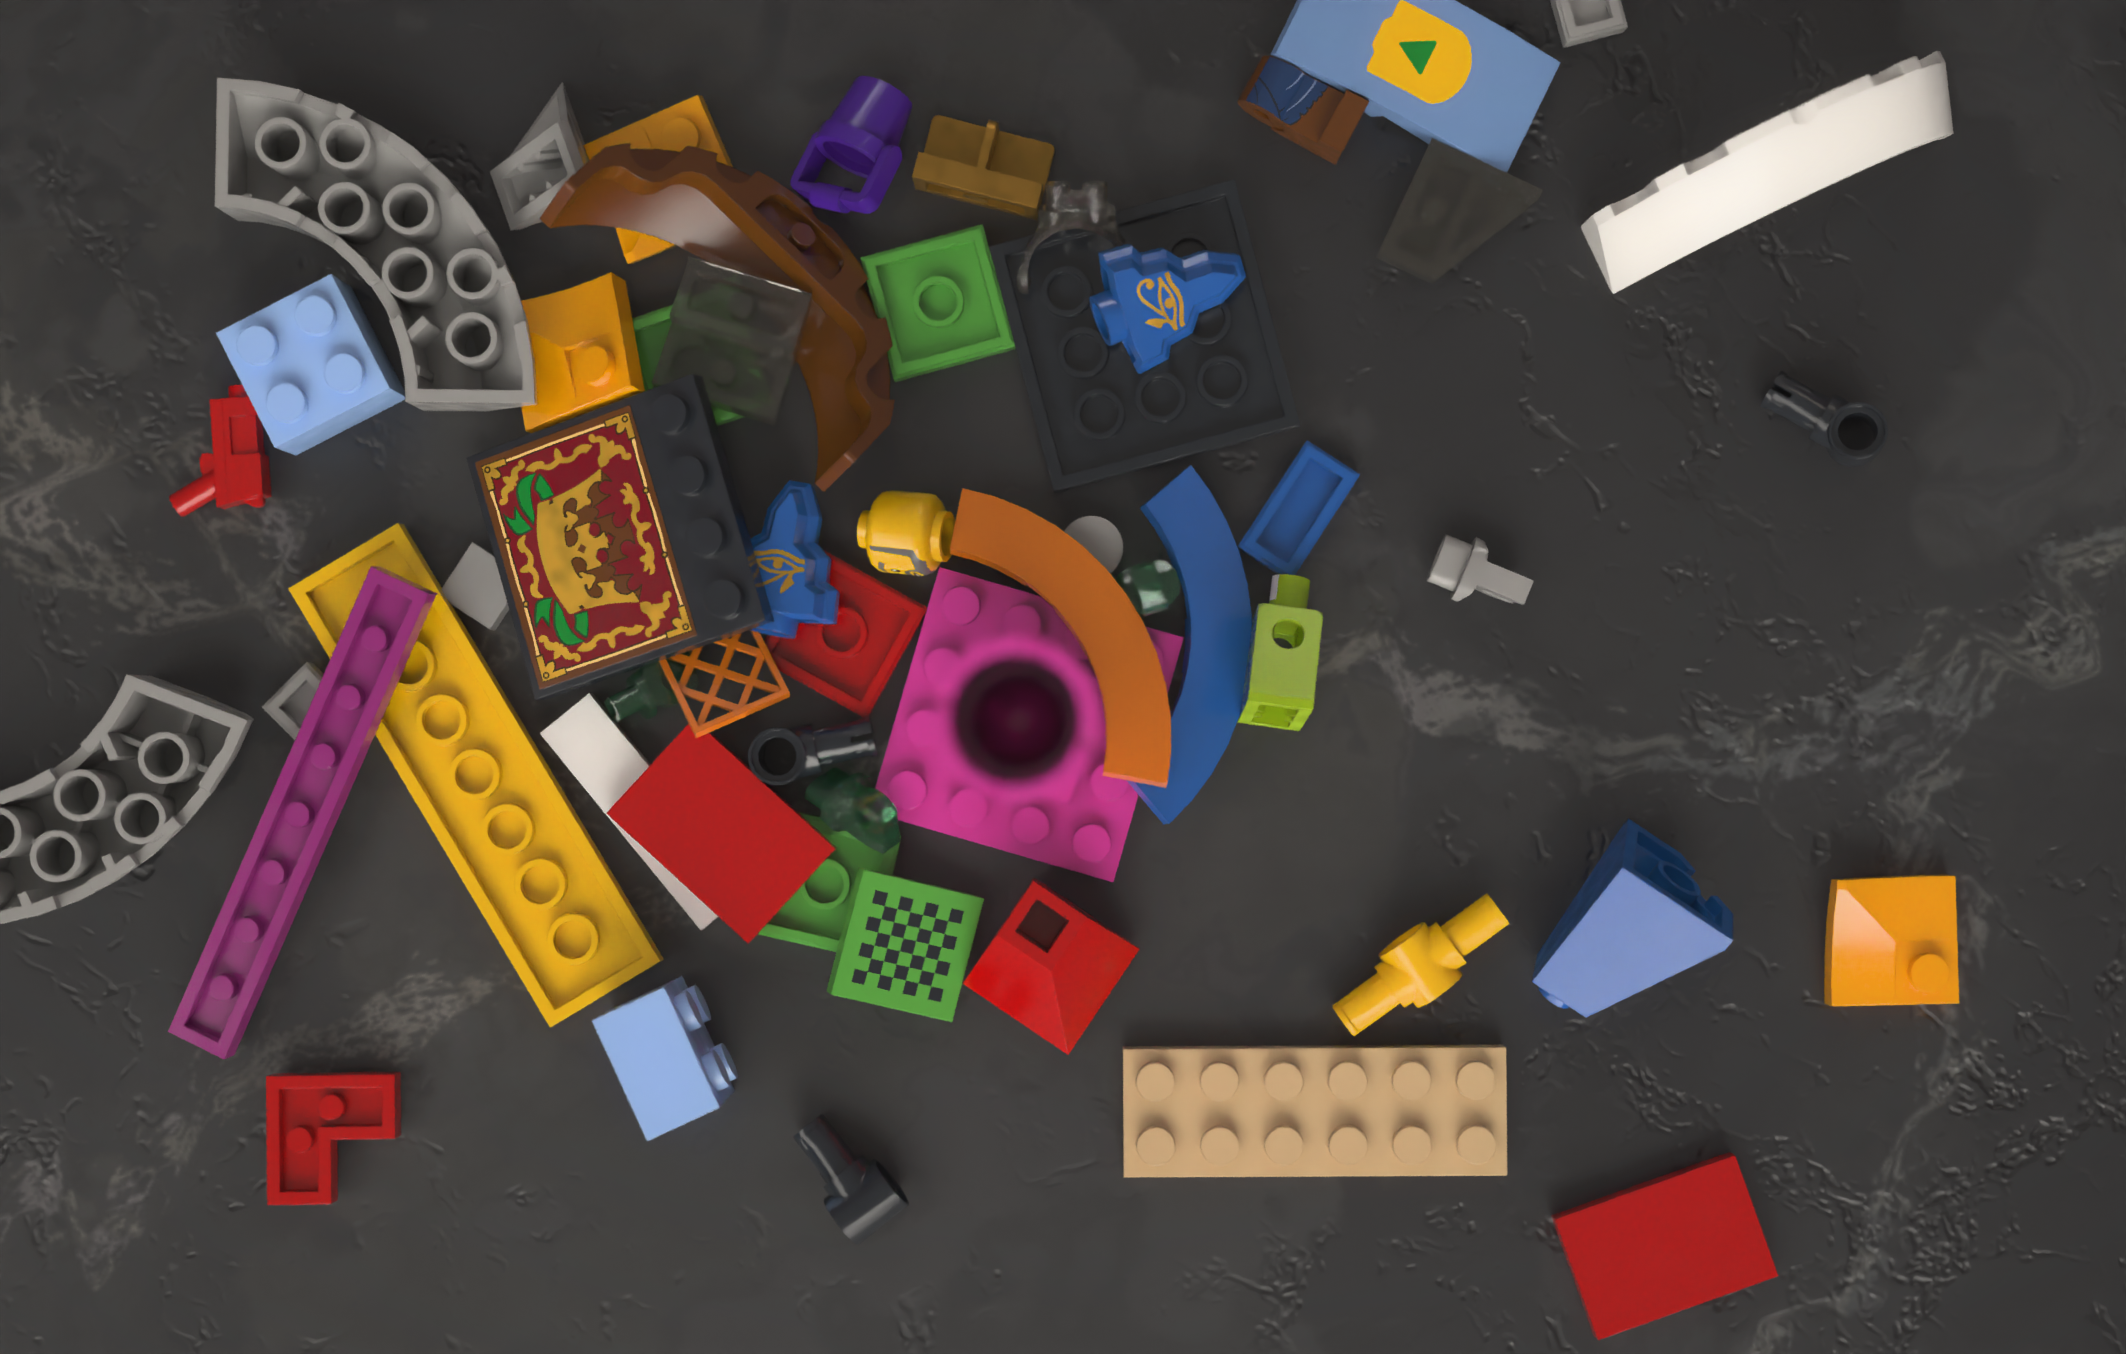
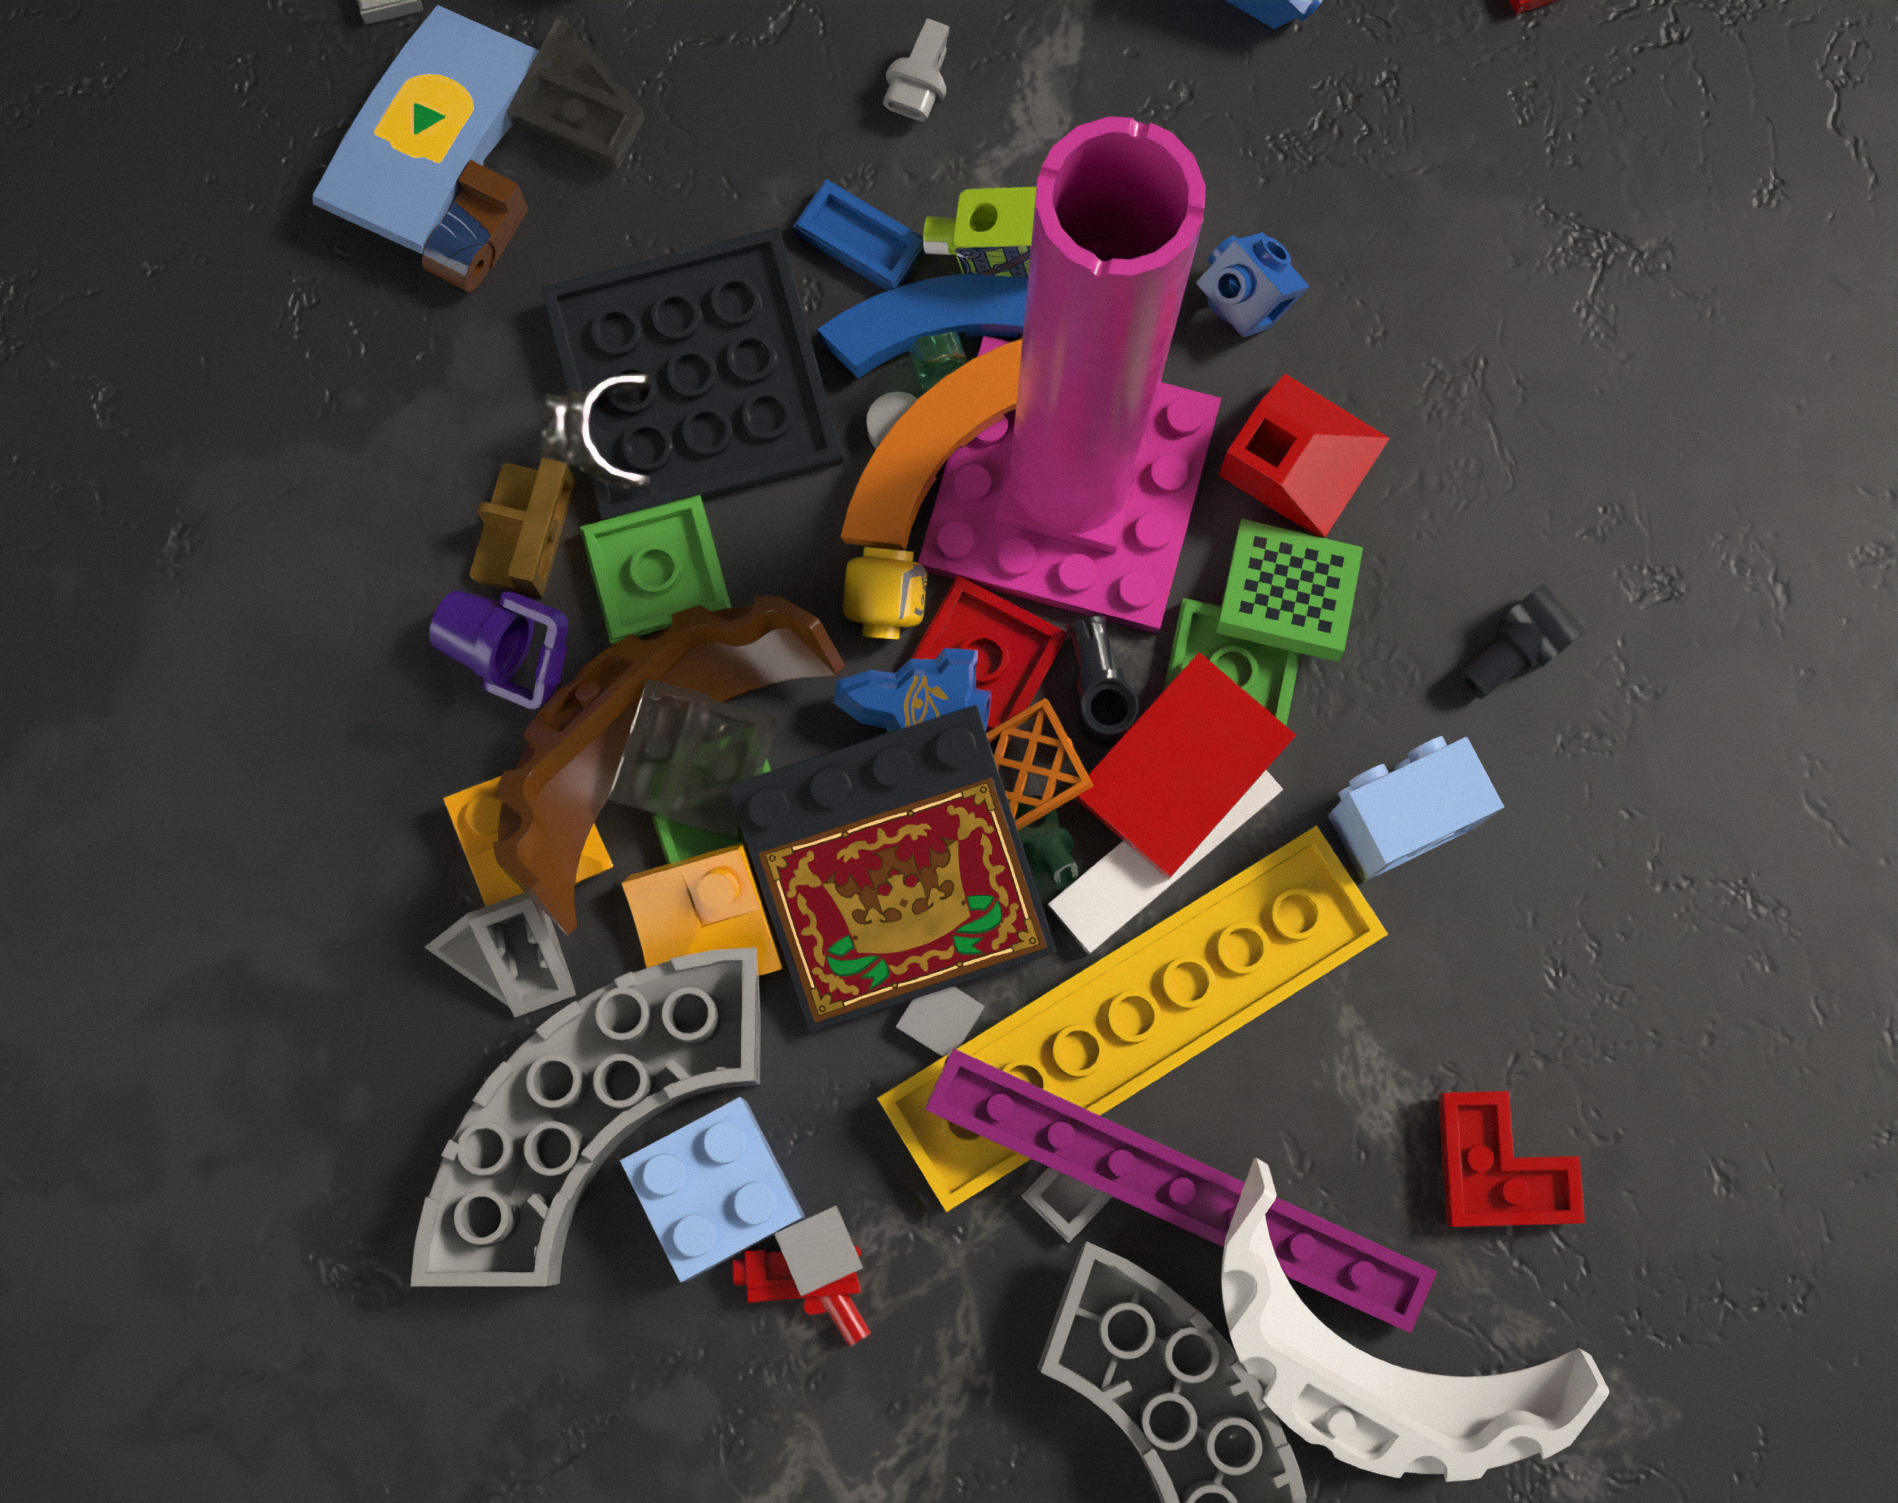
camera: 90 degrees left, 10 degrees down
clear green piece [805,767,900,854] -> none
blue rock [1089,244,1246,374] -> none
tan plate [1123,1045,1507,1177] -> none
yellow pin [1332,893,1510,1036] -> none
none -> light grey tile [774,1206,863,1296]
none -> blue brick [1196,232,1310,337]
none -> white windscreen [1221,1158,1609,1482]

